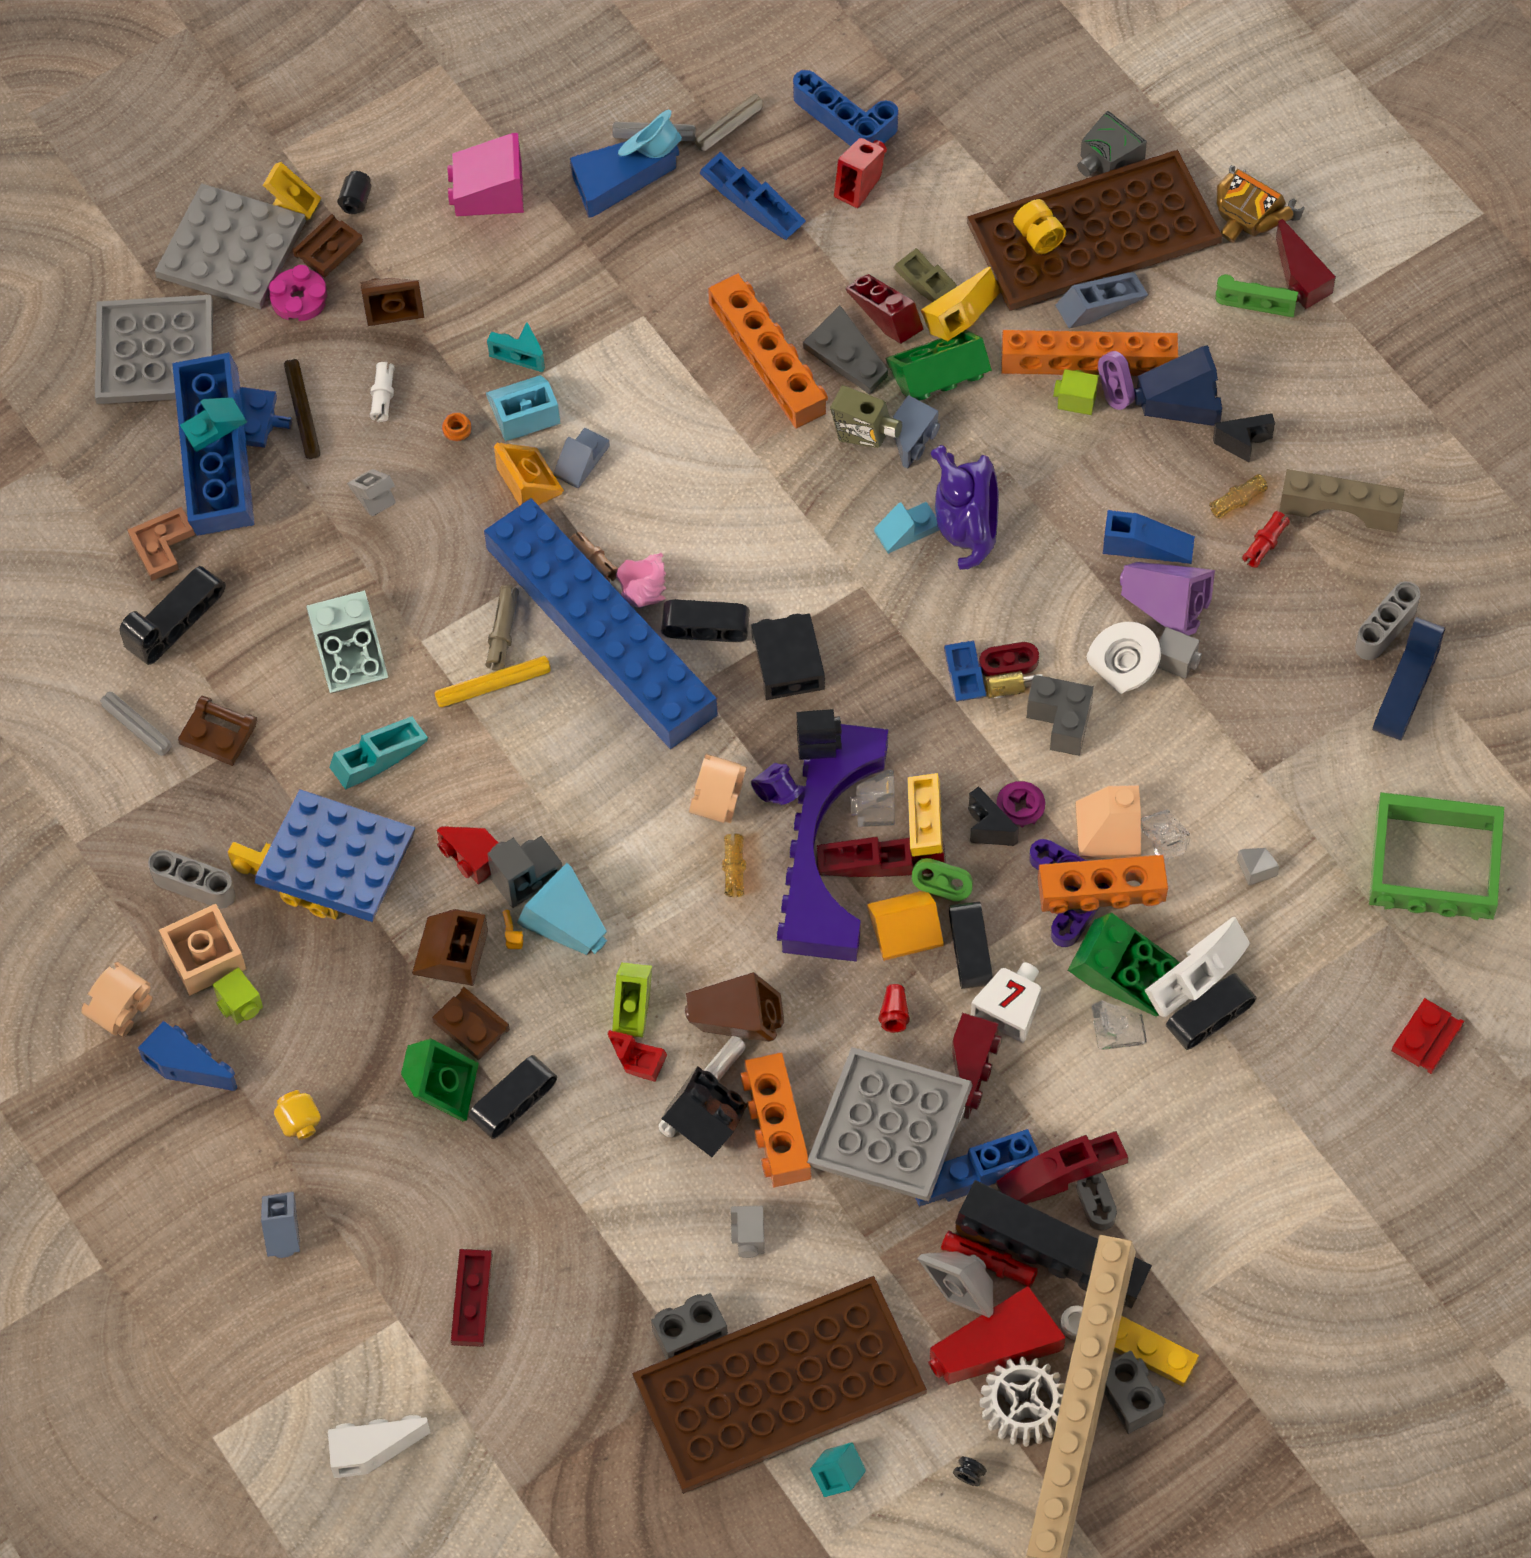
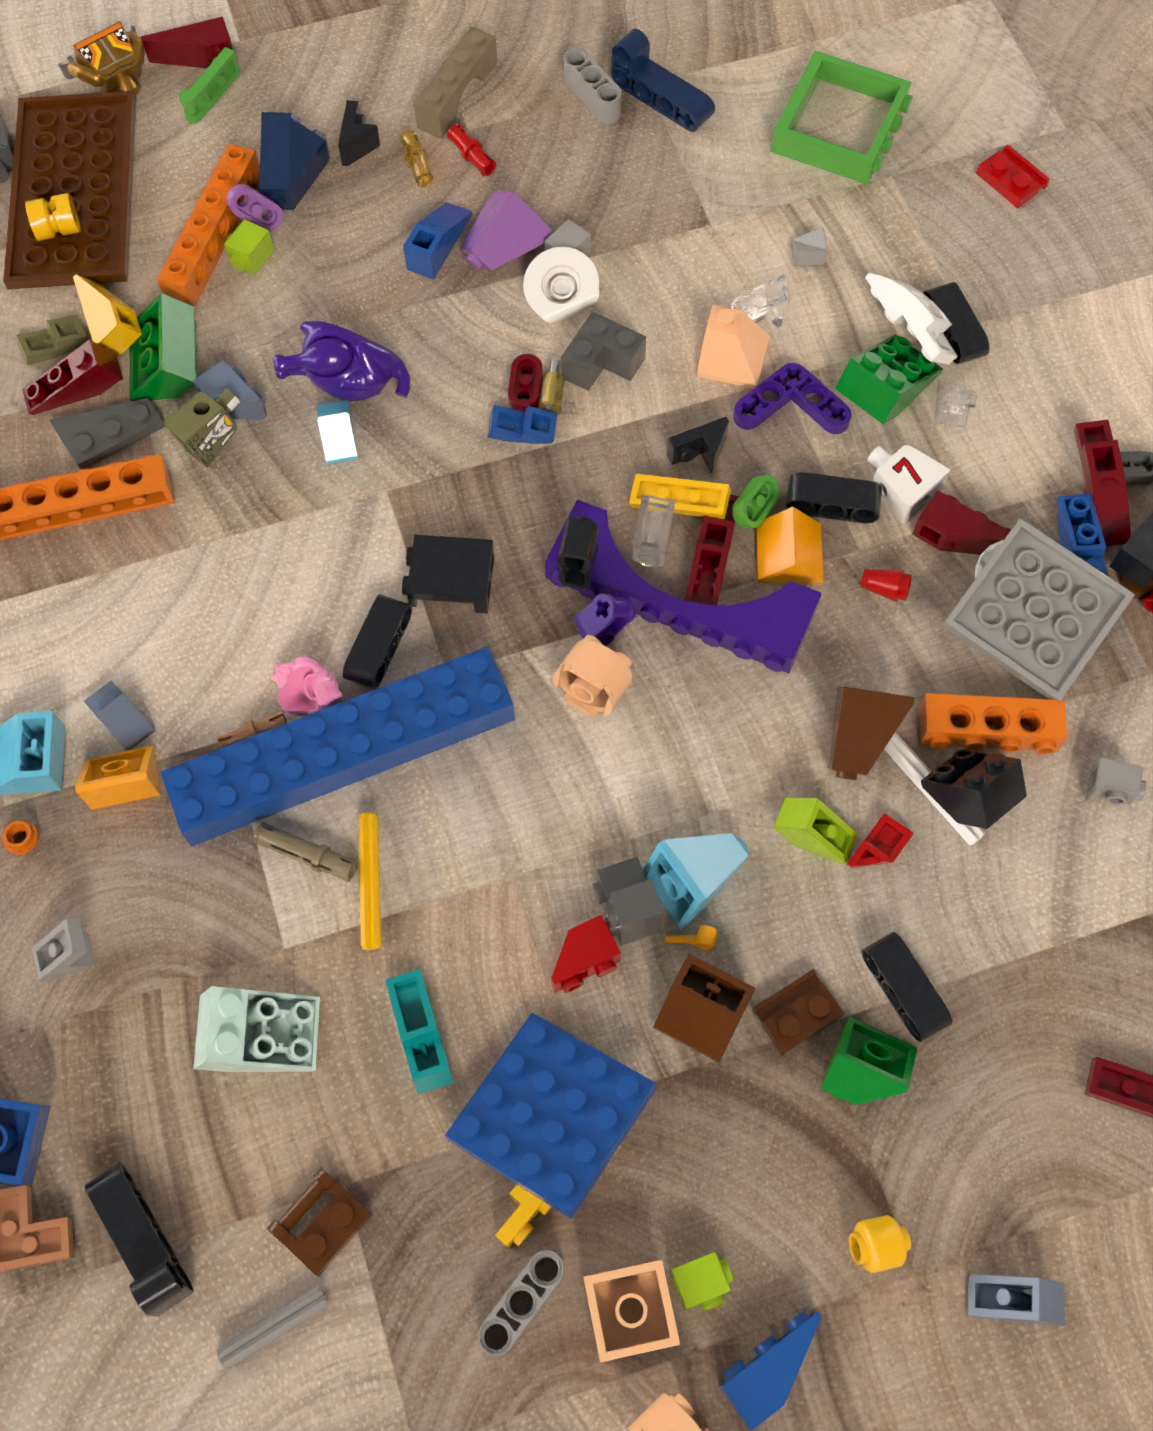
camera: 75 degrees left, 5 degrees up
clear yellow pin [722,833,746,897] -> none
magenta gear [996,781,1046,828] -> none
orange brick [1038,855,1168,914] -> none
sand blue slope [1055,272,1148,329] -> none

